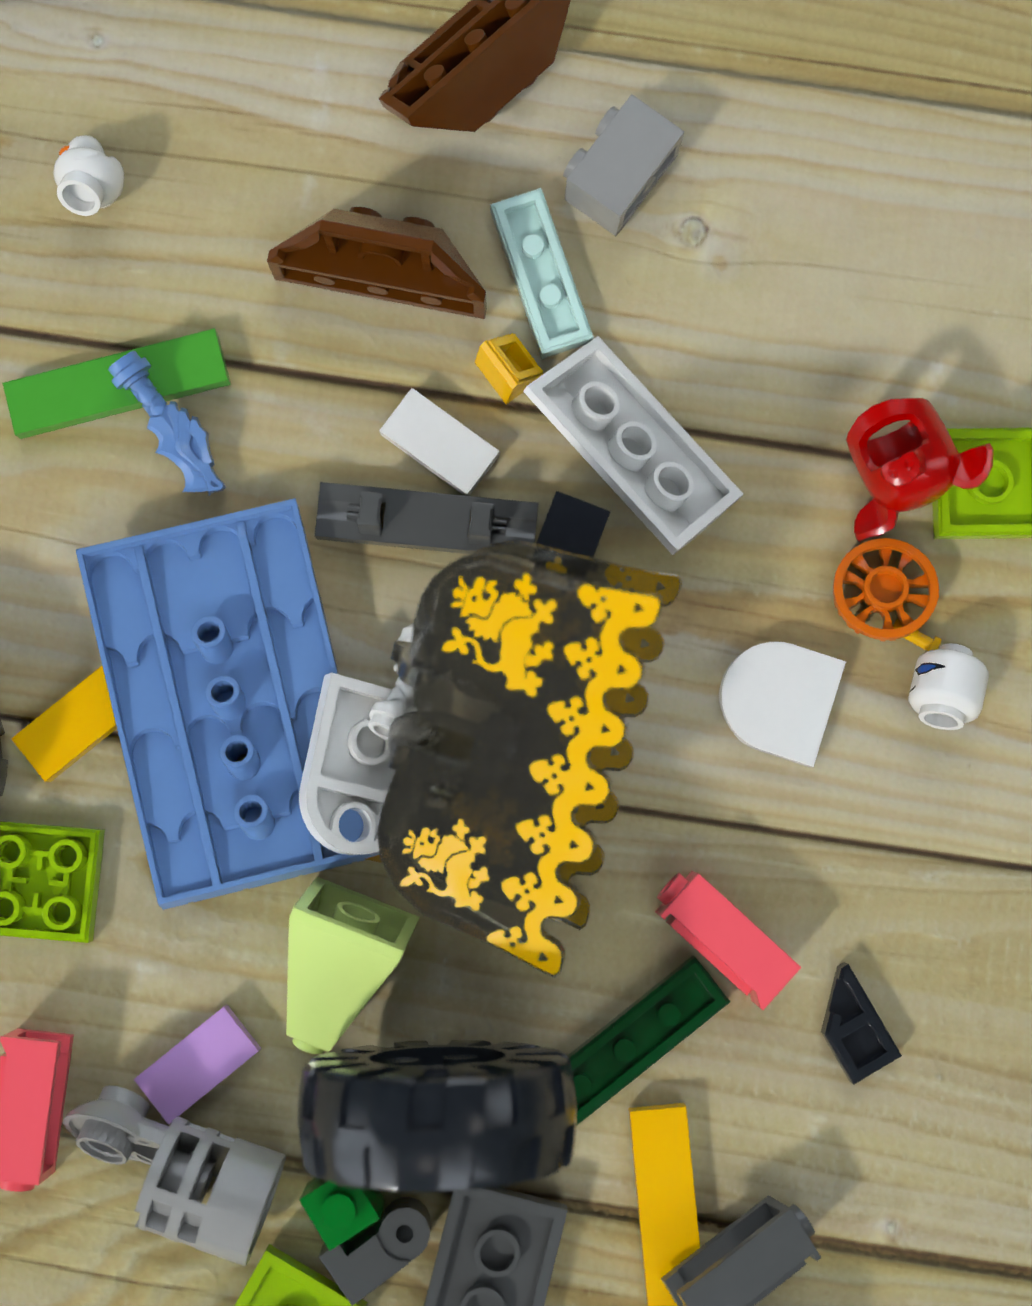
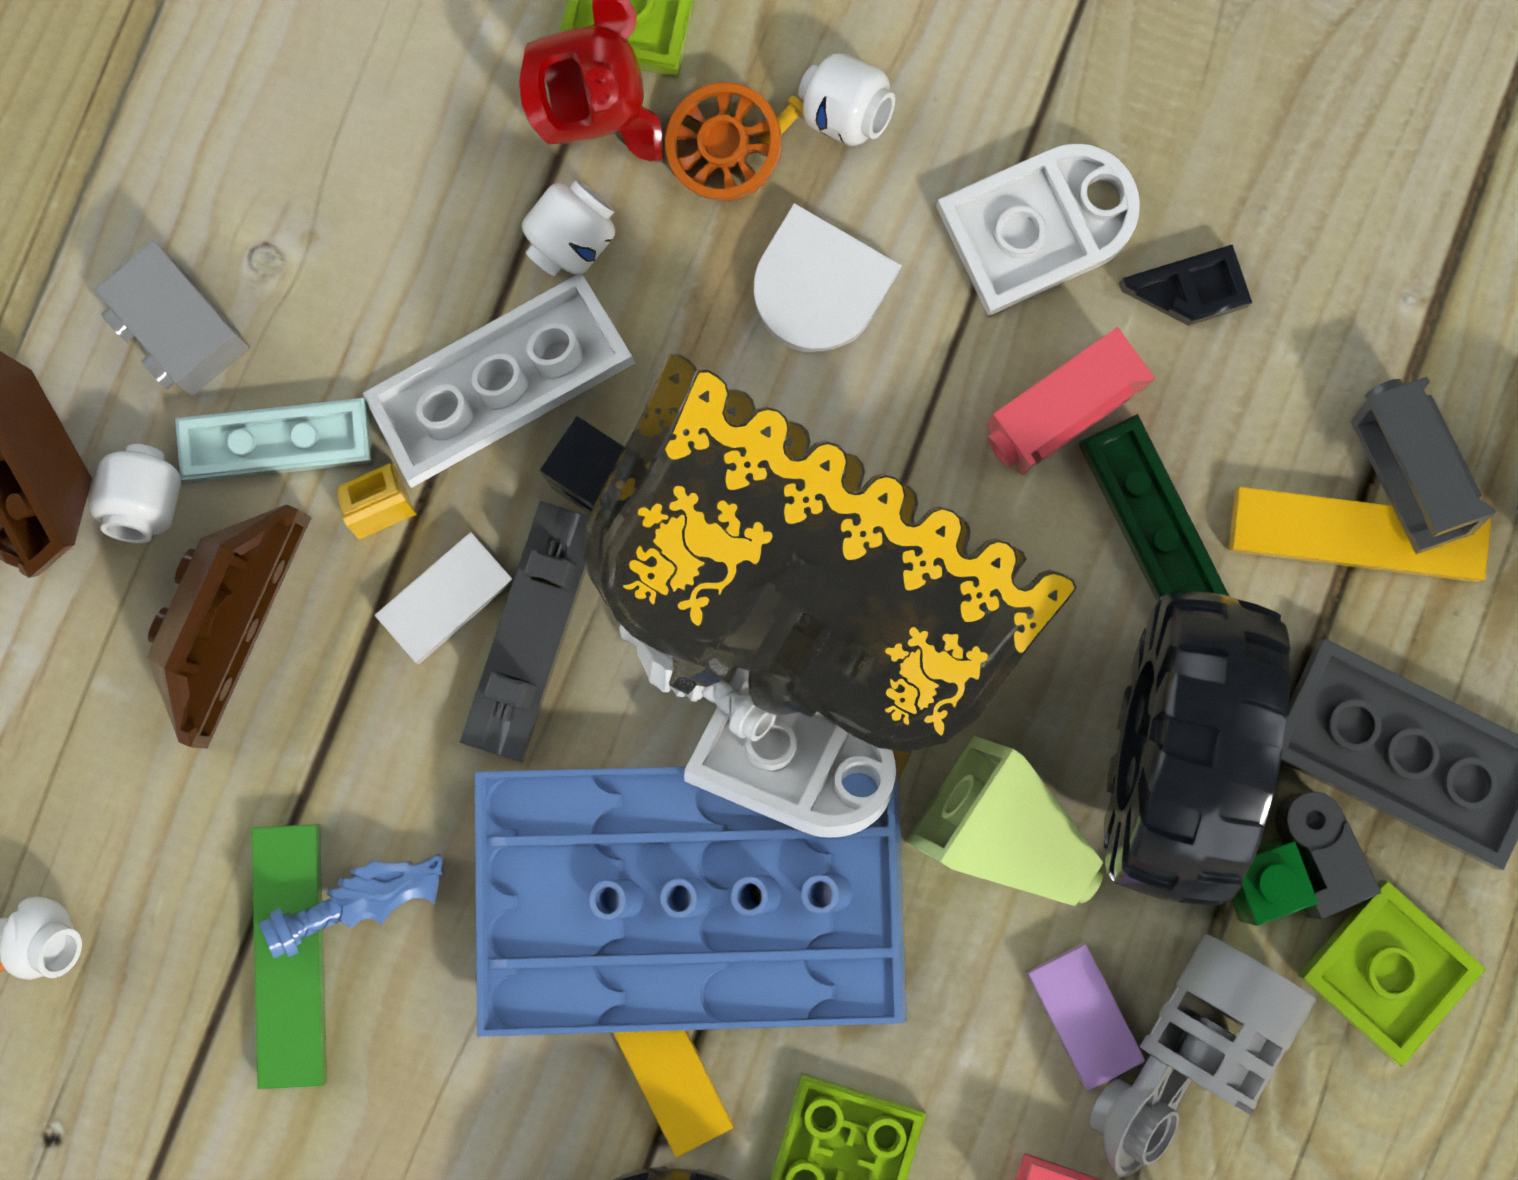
camera: 75 degrees left, 0 degrees up
none -> white head [89,444,181,543]
none -> white head [522,179,615,276]
none -> white tile [936,144,1140,317]

